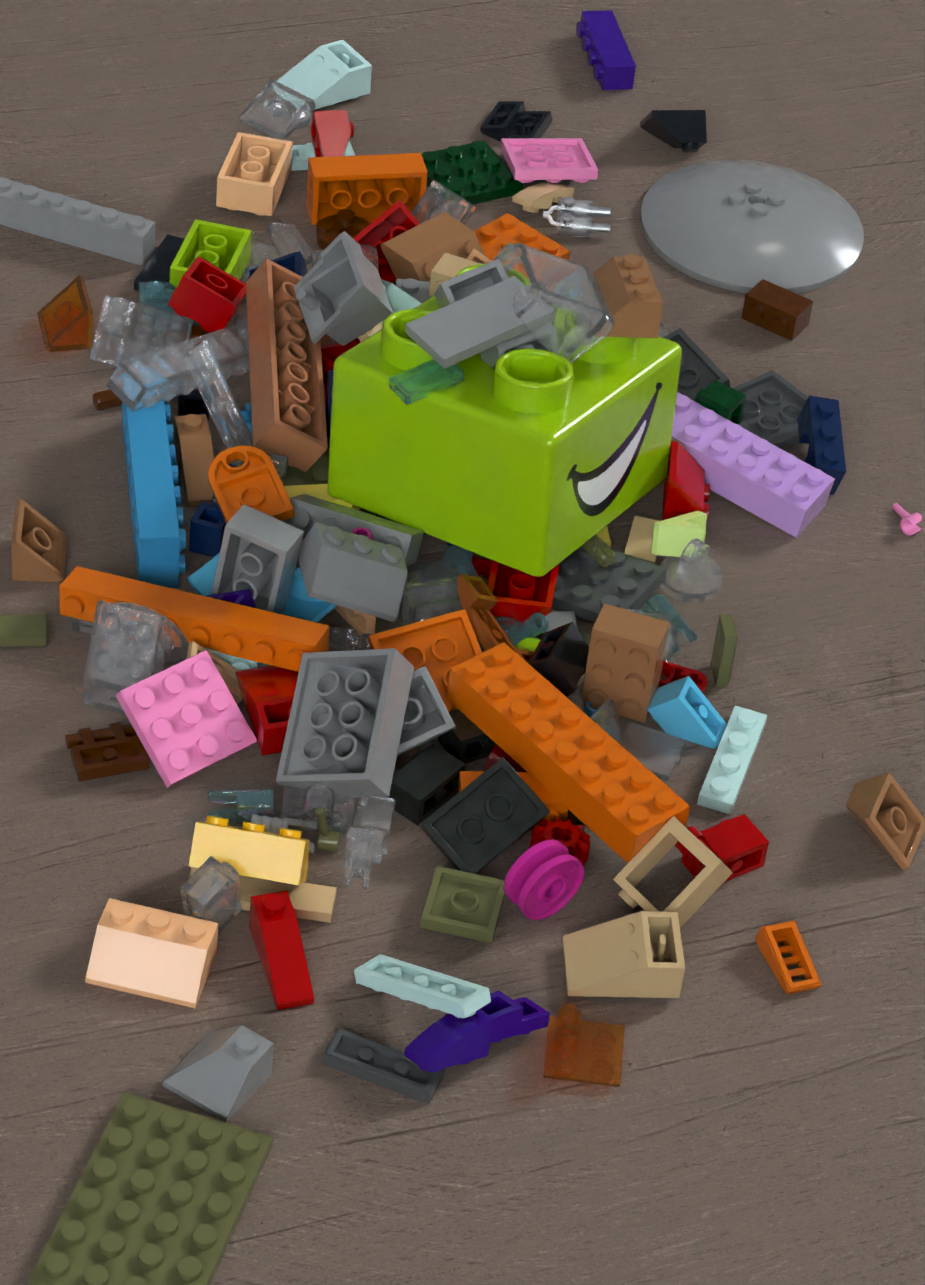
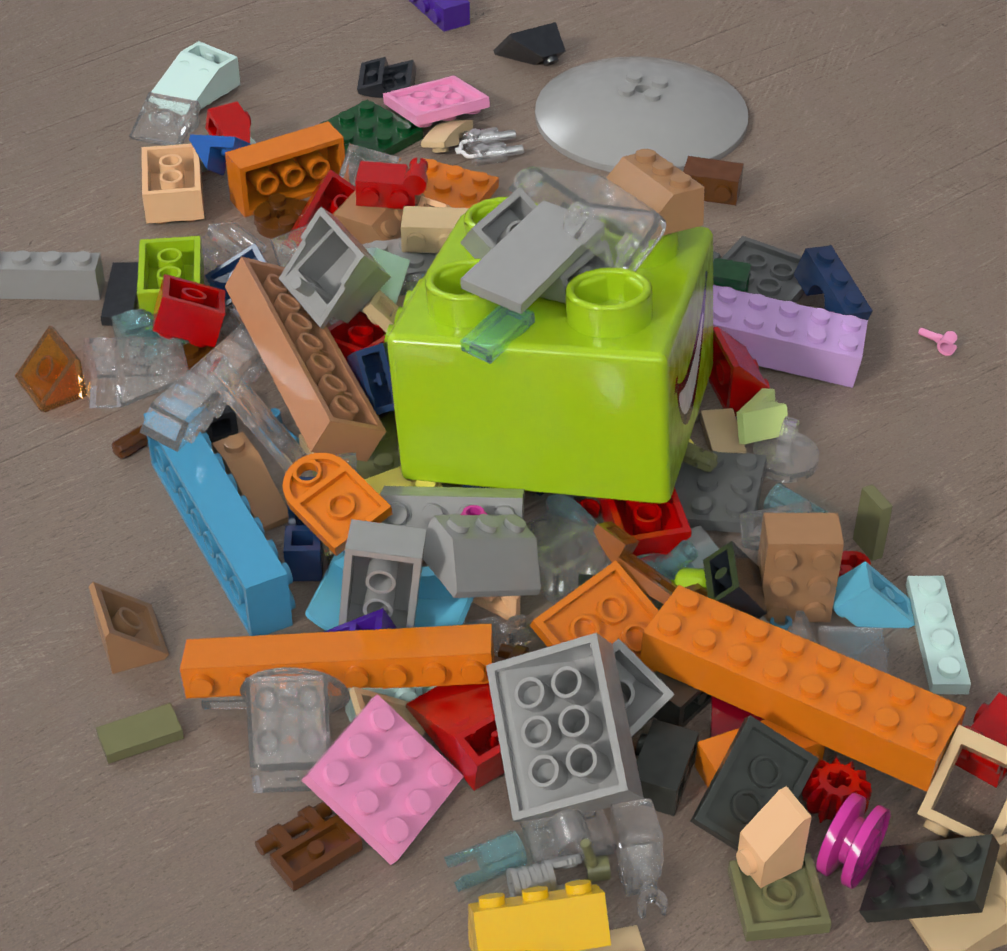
camera: 15 degrees left, 0 degrees up
none -> blue slope [189,134,251,176]
none -> red hinge [355,157,428,209]
none -> light nougat slope [736,786,812,888]
none -> pearl dark grey plate [859,834,1000,923]

